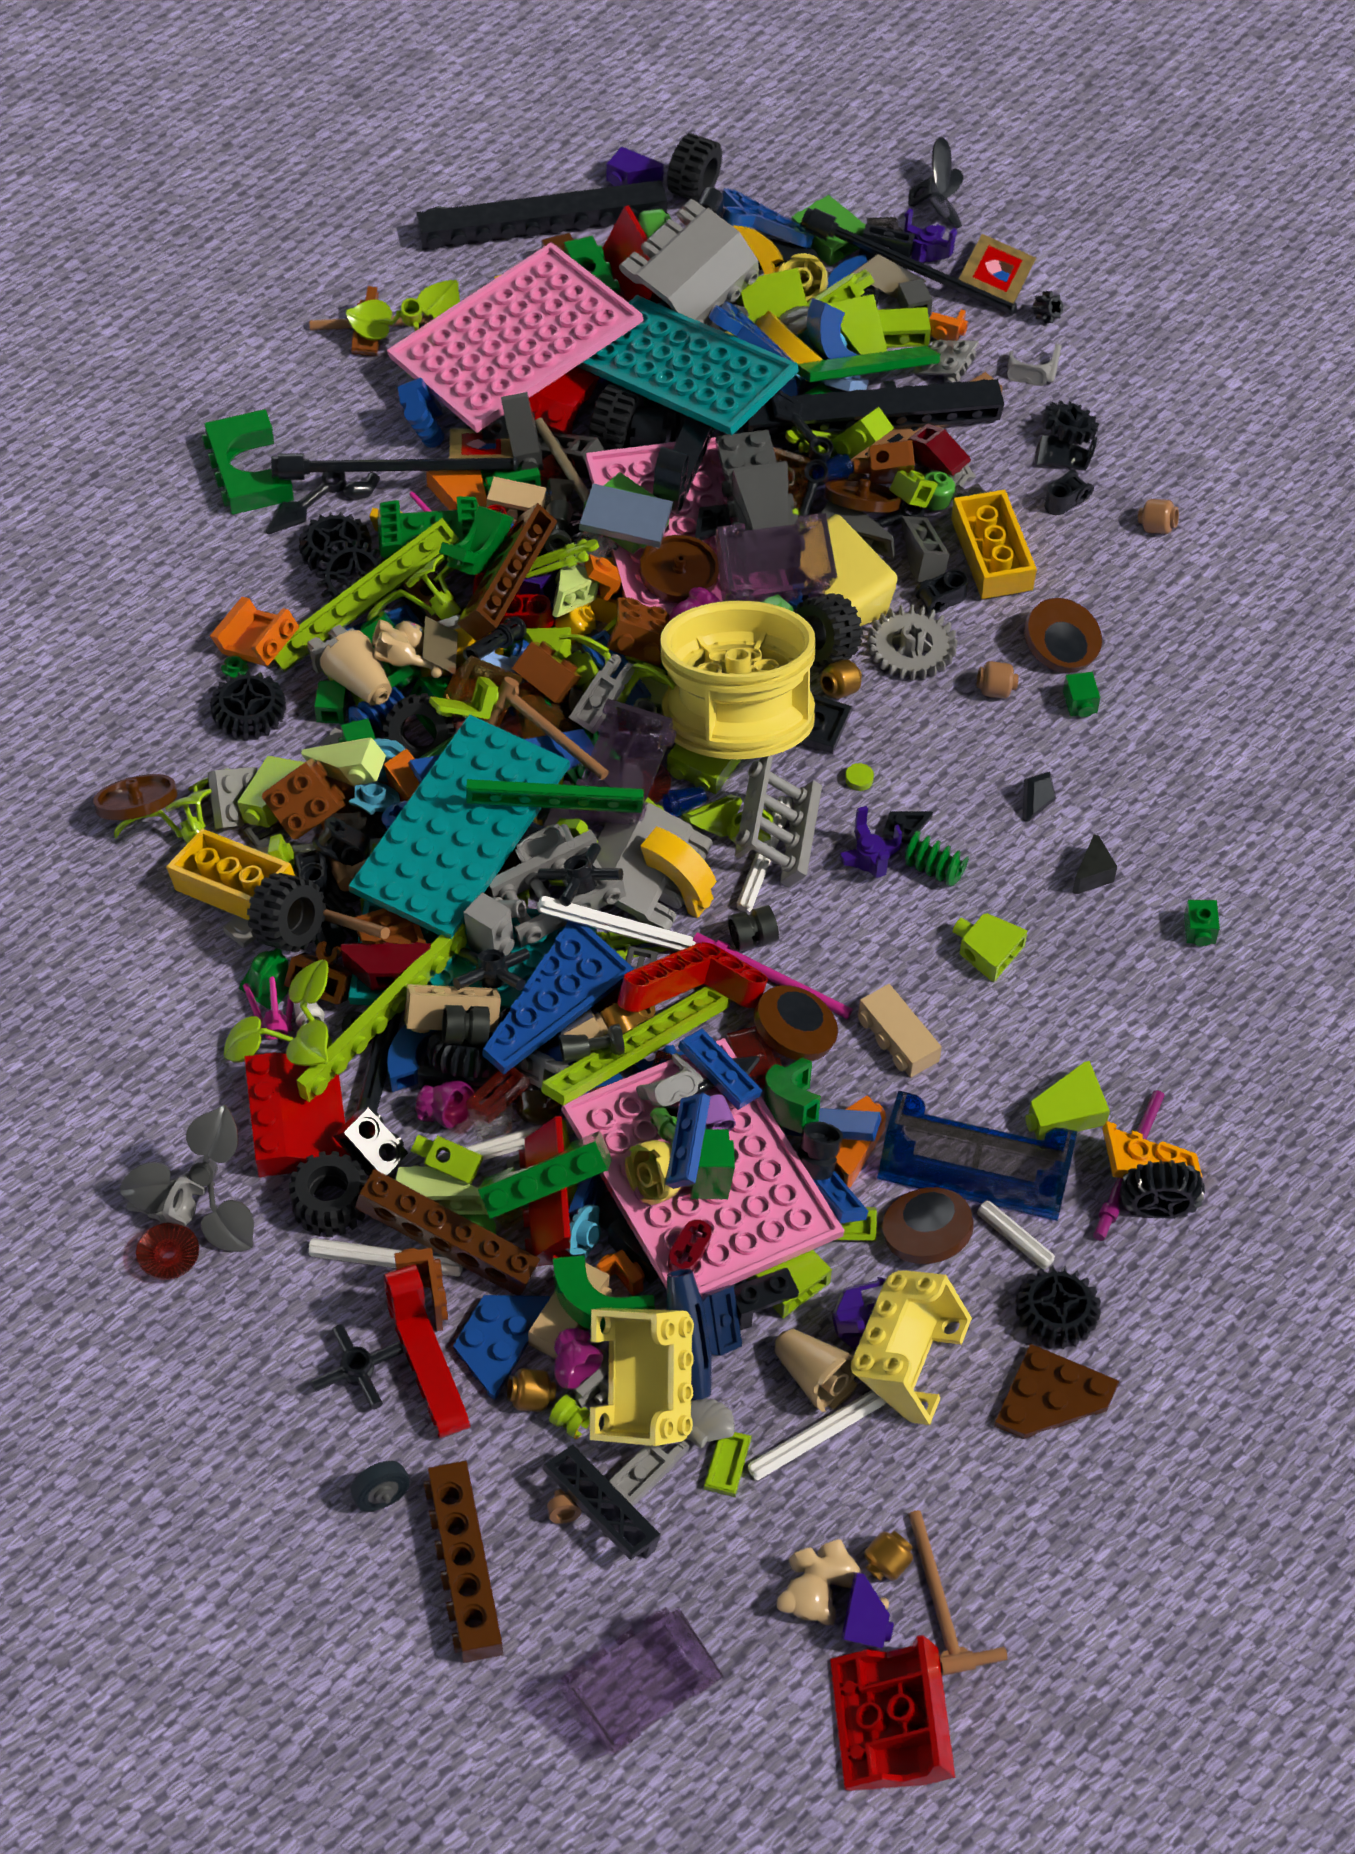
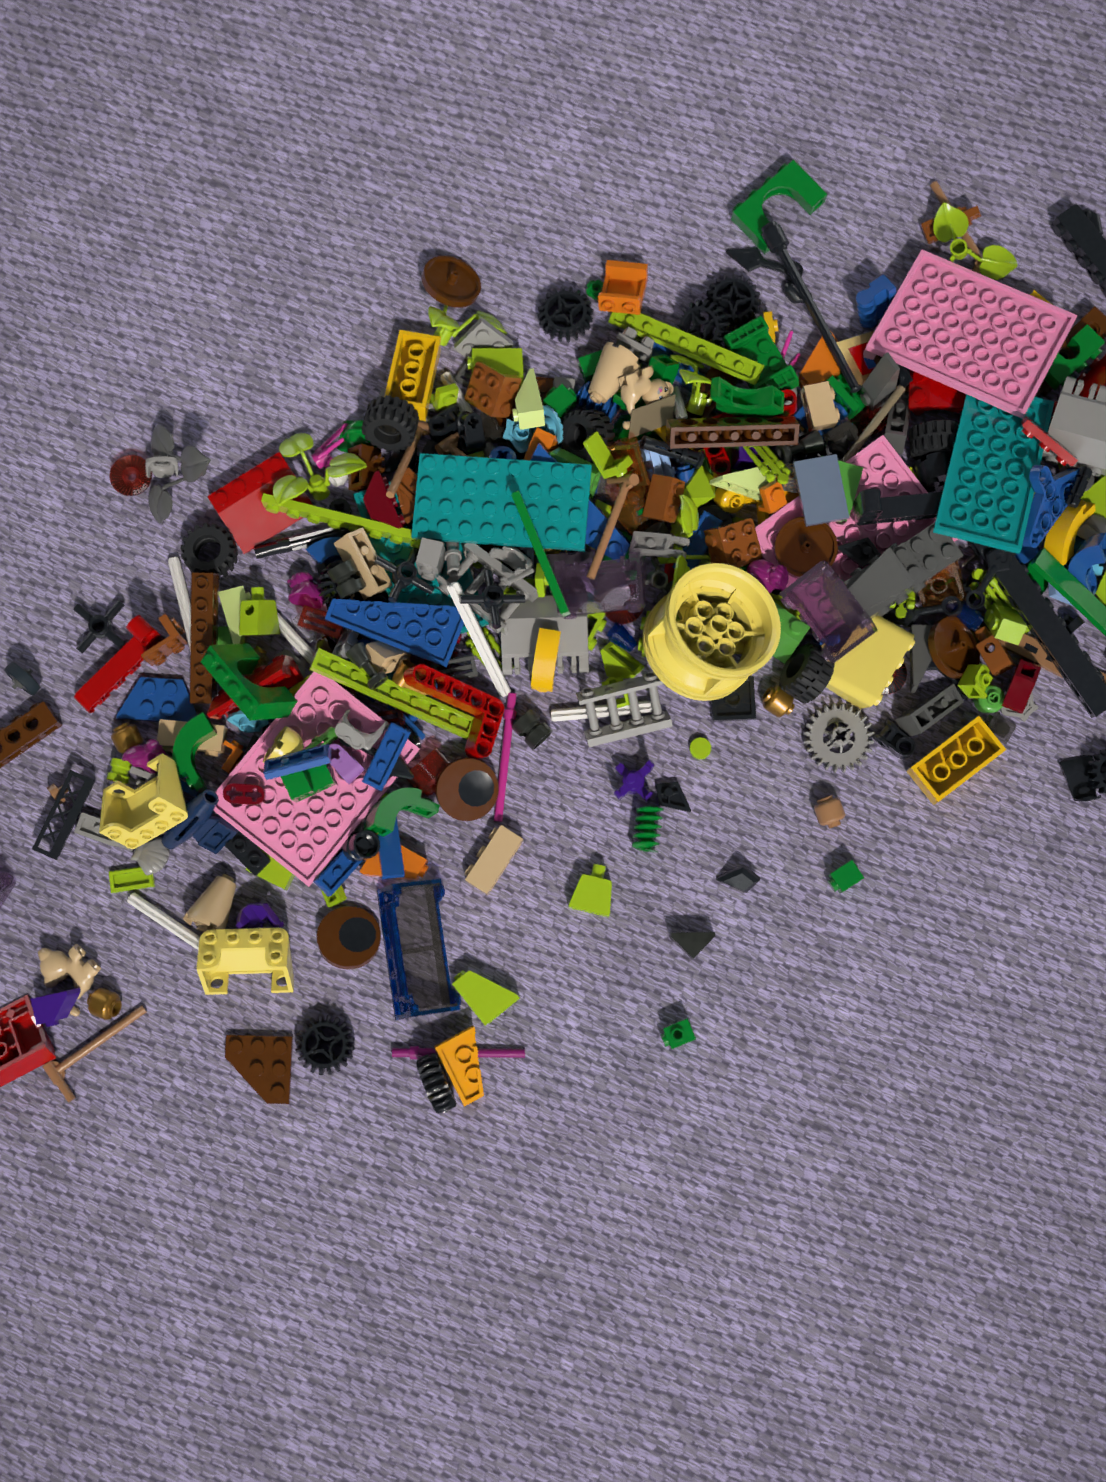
camera: 70 degrees right, 25 degrees up
brick [333,1108,409,1177] -> none
white axle [977,1200,1055,1269] -> none
reddish brown piece [1024,598,1102,673] -> none
black piece [1044,470,1094,515] -> none
medium nougat head [1138,499,1179,534] -> none
none -> red tile [1021,416,1078,466]
none -> black axle [1066,466,1093,508]

